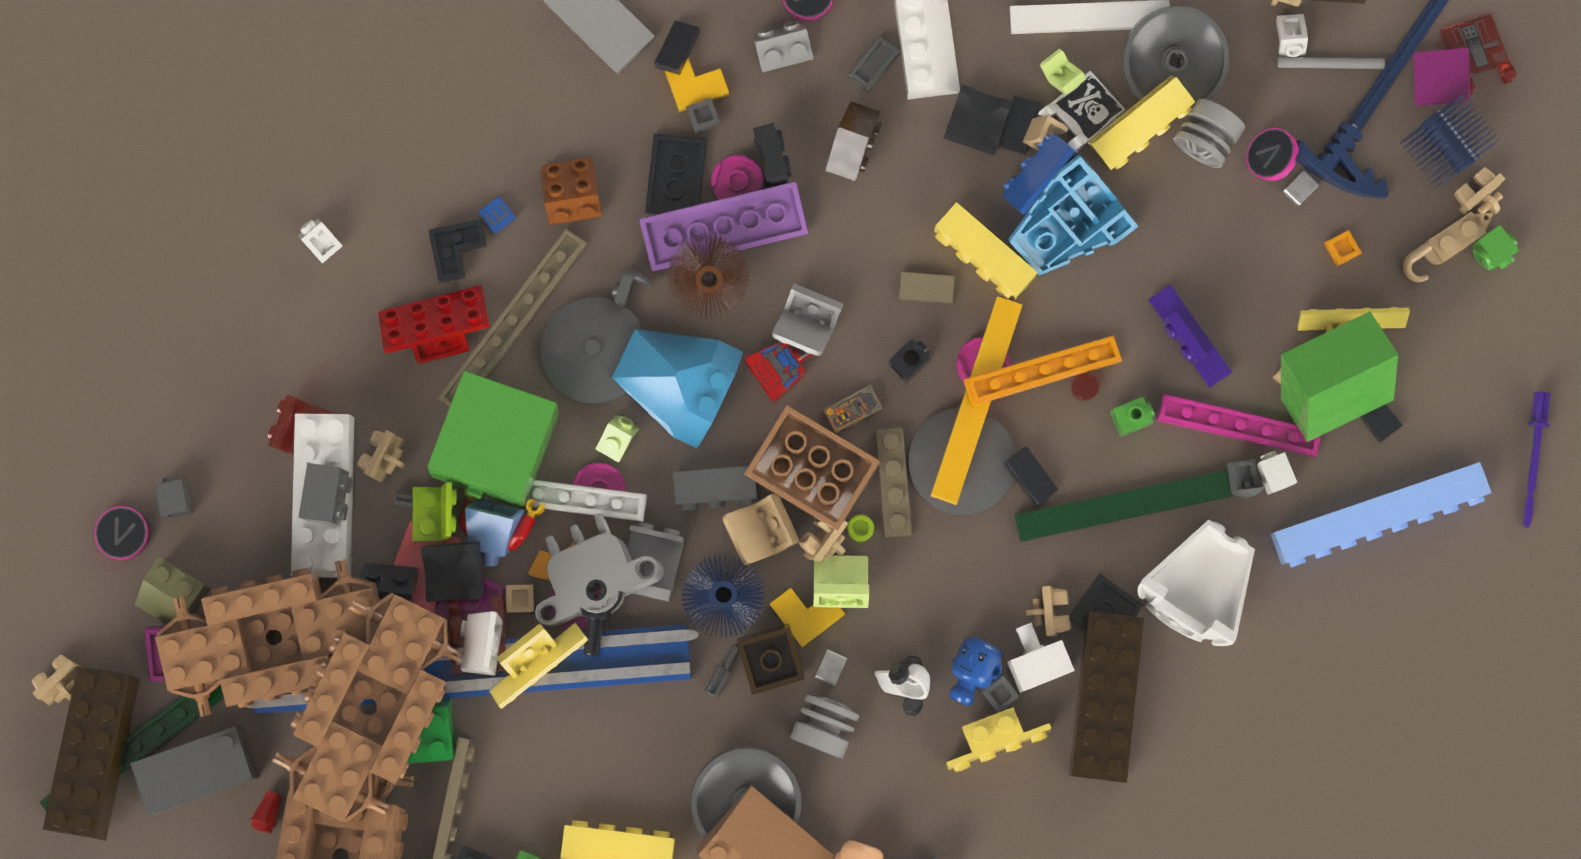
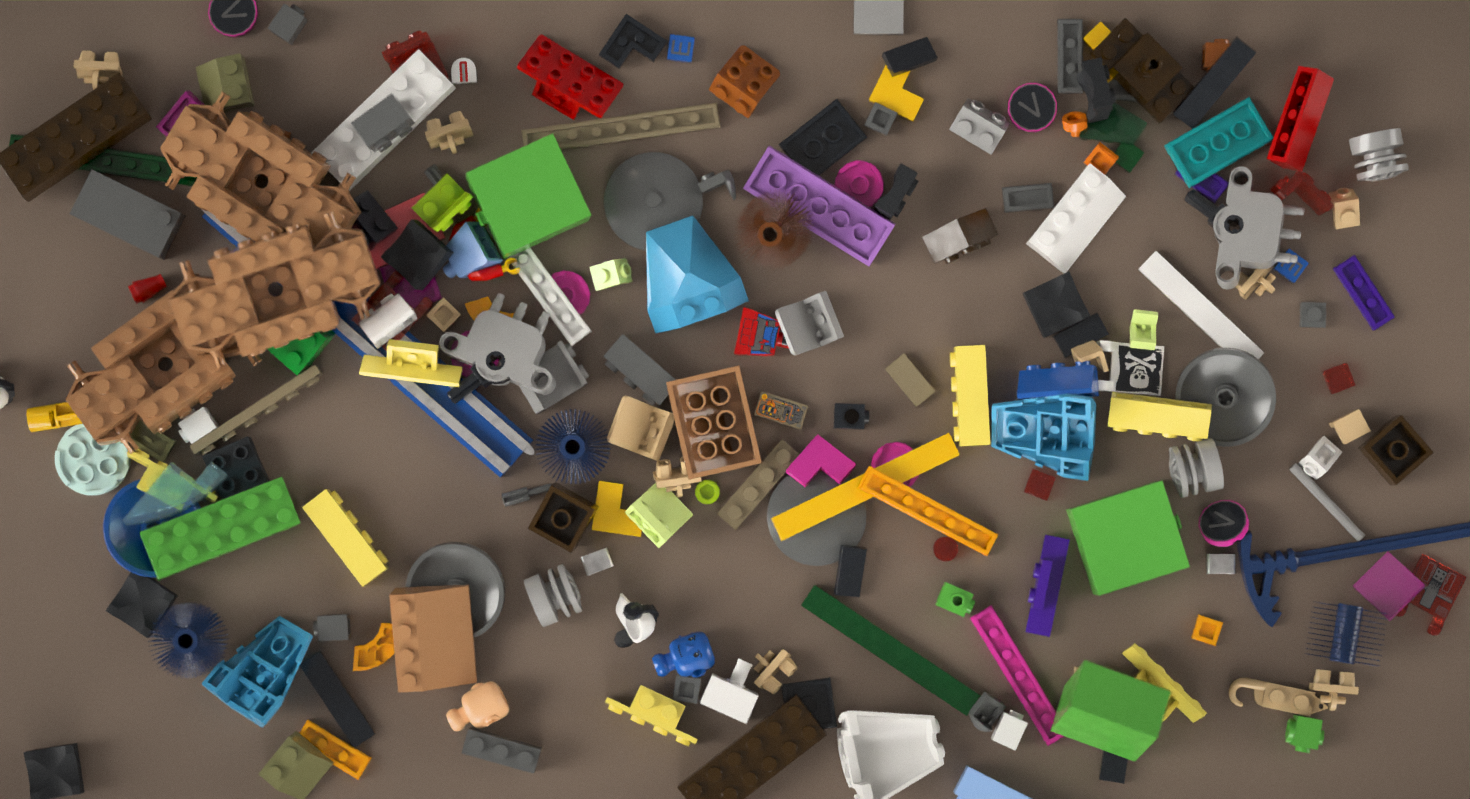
camera: 40 degrees right, 5 degrees up
none -> white tile [451,58,477,84]
none -> dark pink tile [786,434,856,487]
none -> clear red tile [1023,469,1056,501]
none -> bright green container [1066,481,1190,596]

